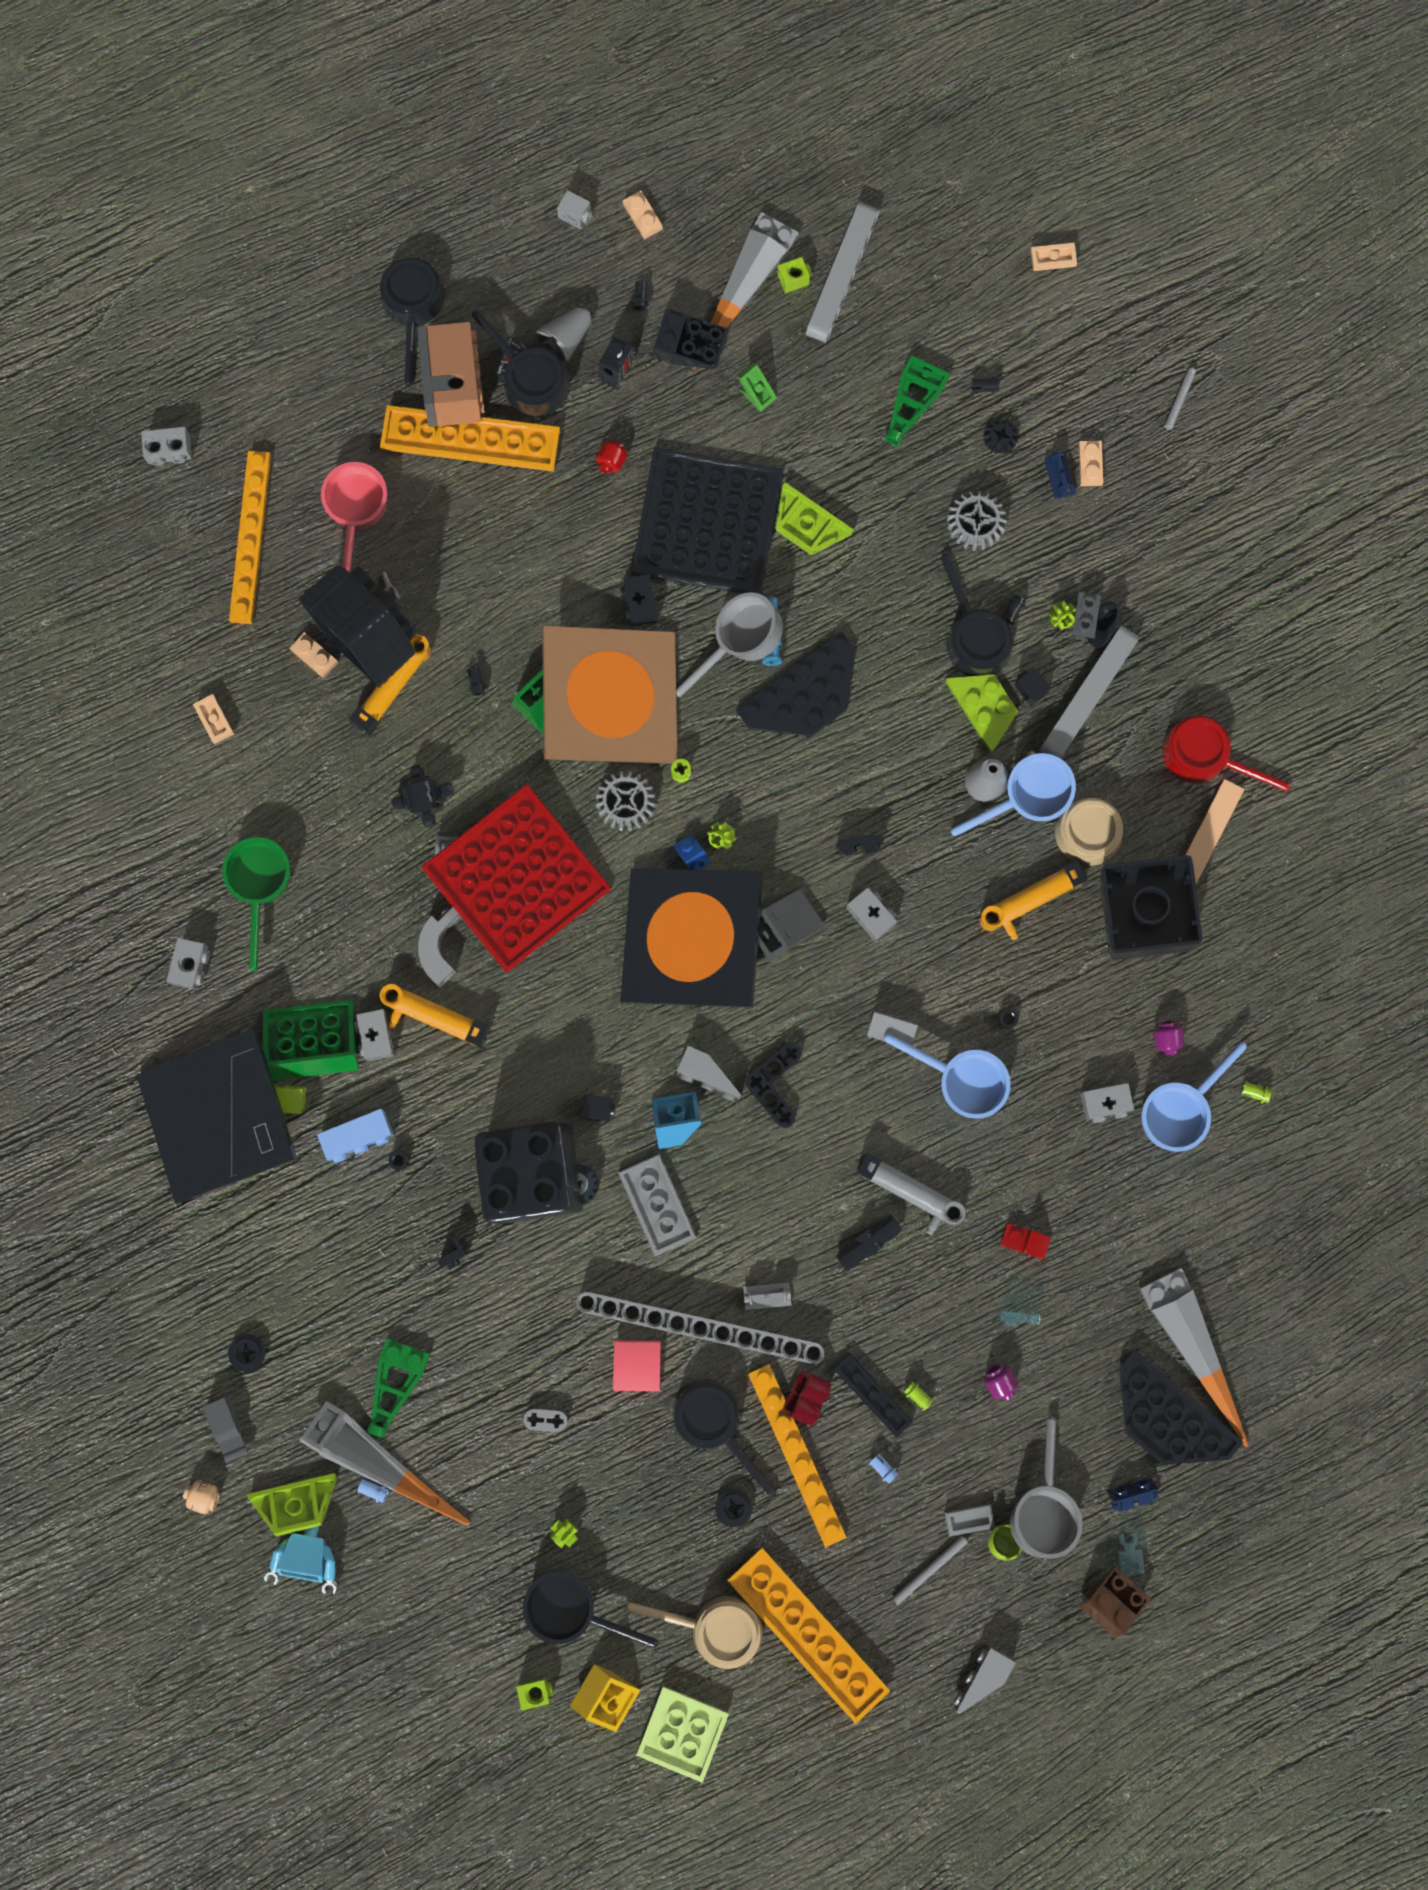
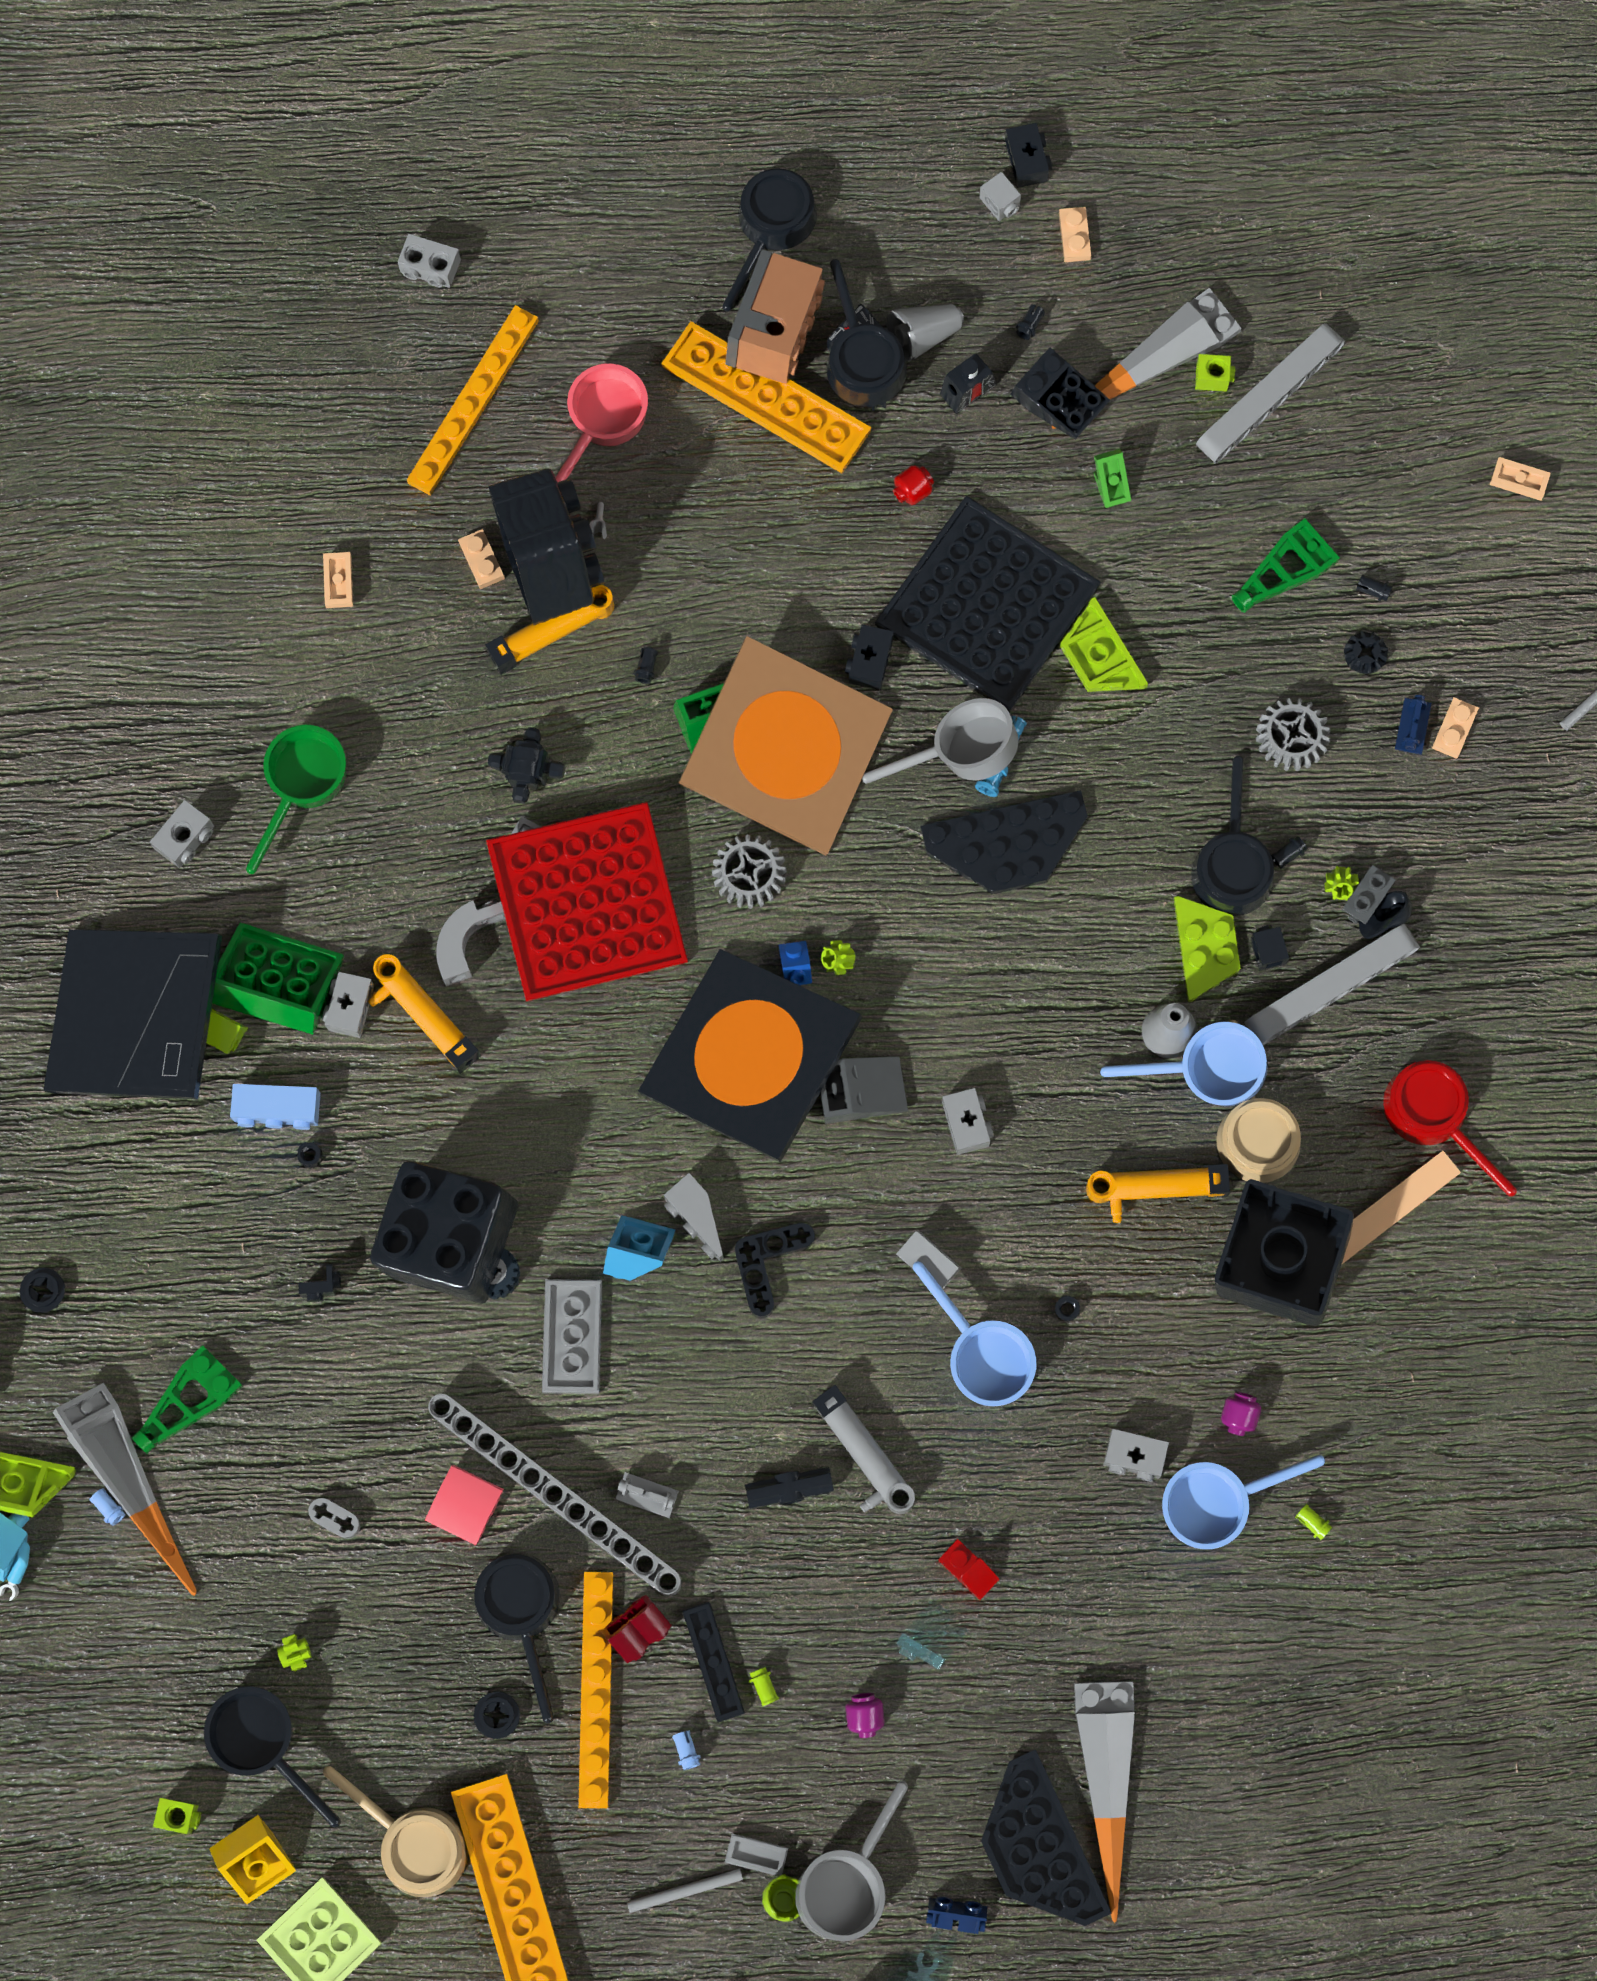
camera: 25 degrees right, 5 degrees down
black brick [581,1094,616,1122] -> none
lime bush [671,759,691,783] -> none
black slope [835,836,884,857] -> none
none -> black brick [1005,123,1052,188]

